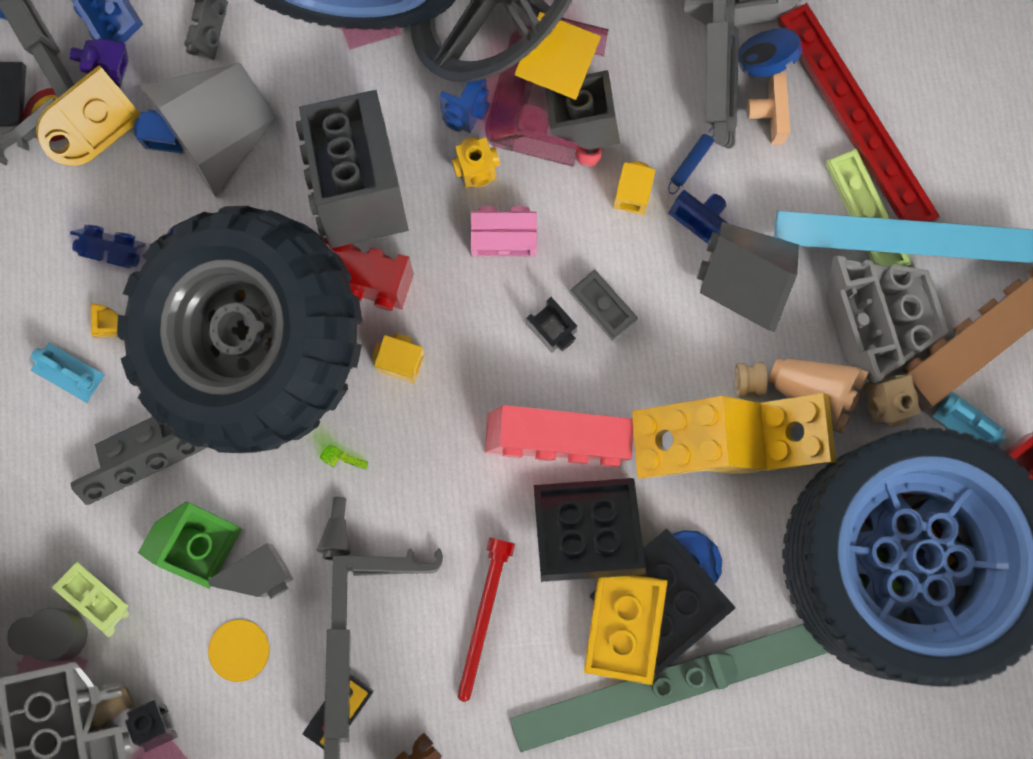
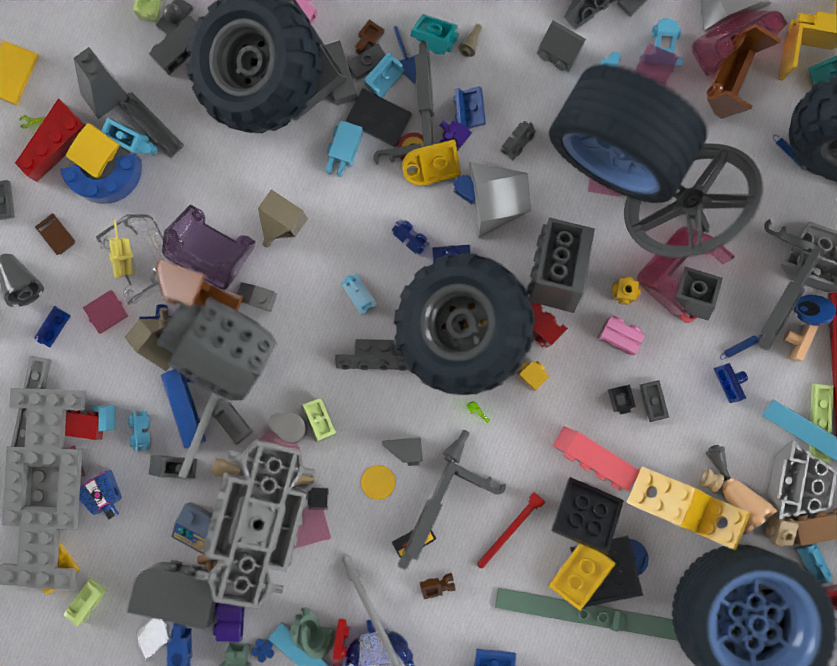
camera: 30 degrees right, 5 degrees up
yellow tile [91,303,118,338] -> none
bright green slope [138,501,242,589] -> none
blue bracket [439,79,490,133] -> none
yellow slope [515,12,601,100] -> none
yellow brick [613,161,656,215] -> none
dark grey slope [697,222,799,332] -> none
none -> dark grey cone [706,445,731,481]

